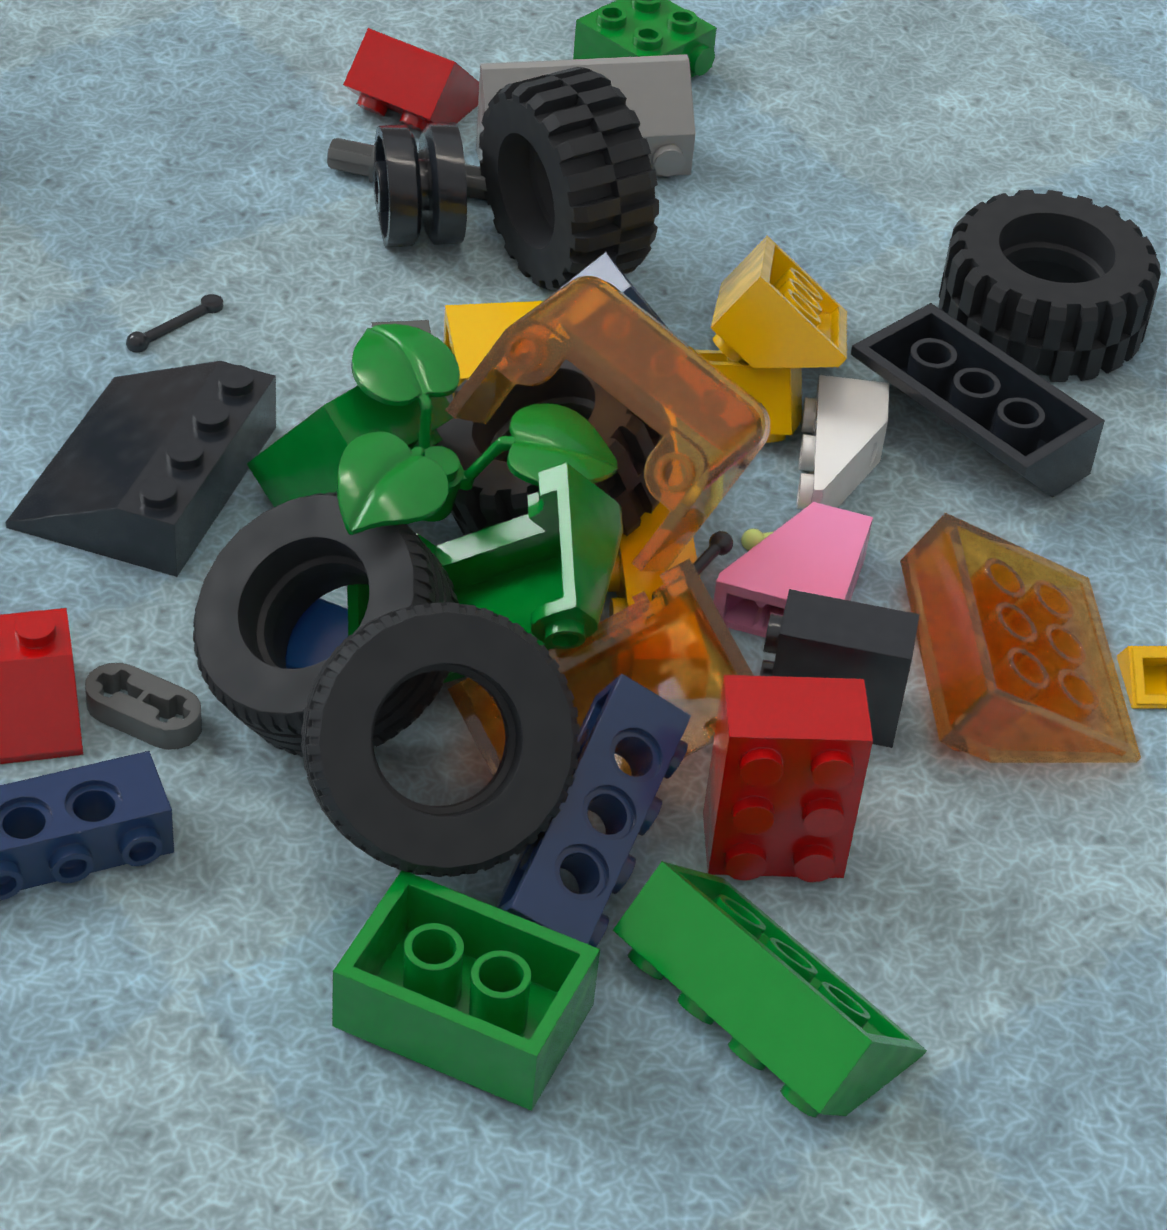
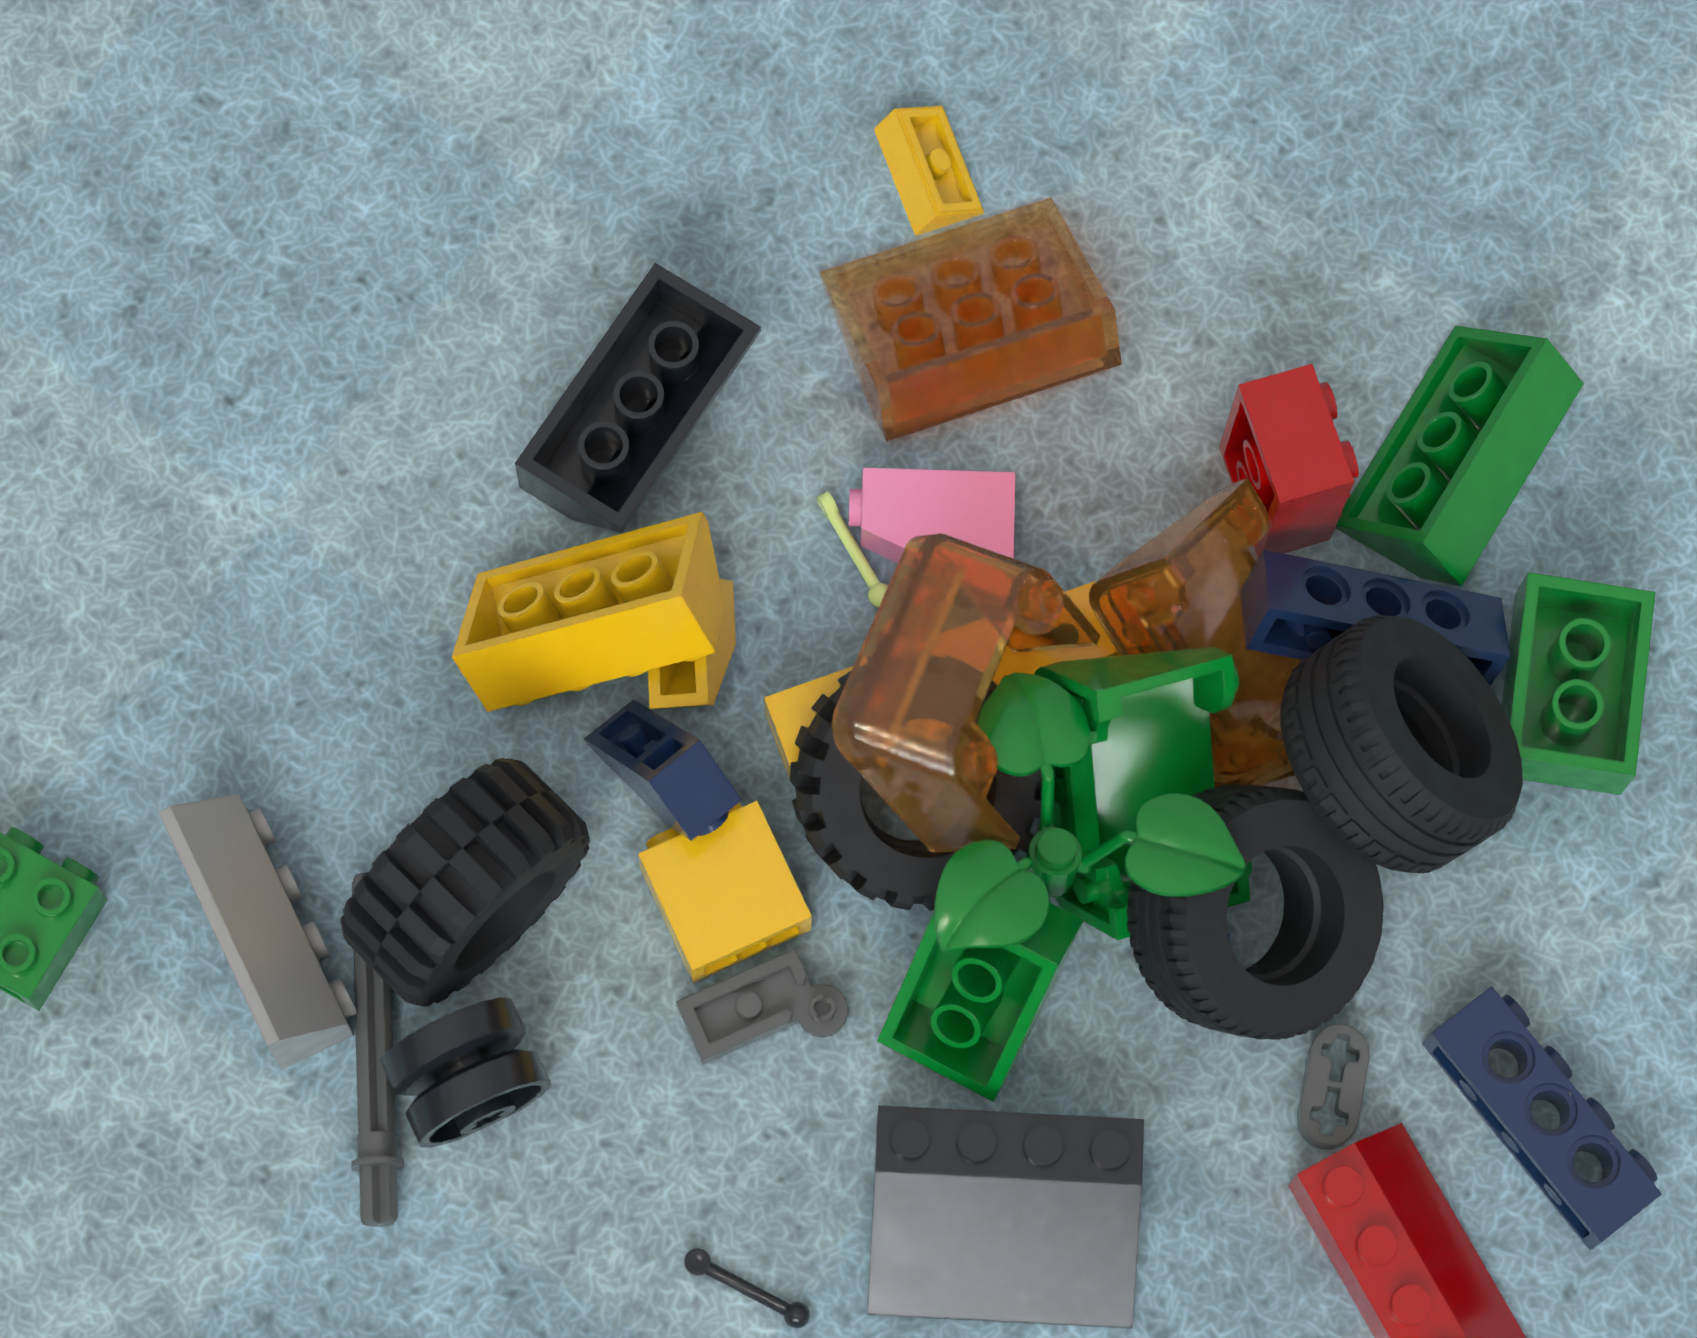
camera: 105 degrees left, 30 degrees up
red slope [343,28,479,132] -> none
black brick [760,589,920,748] -> none
white slope [797,375,889,509] -> none
black tyre [938,189,1161,382] -> none

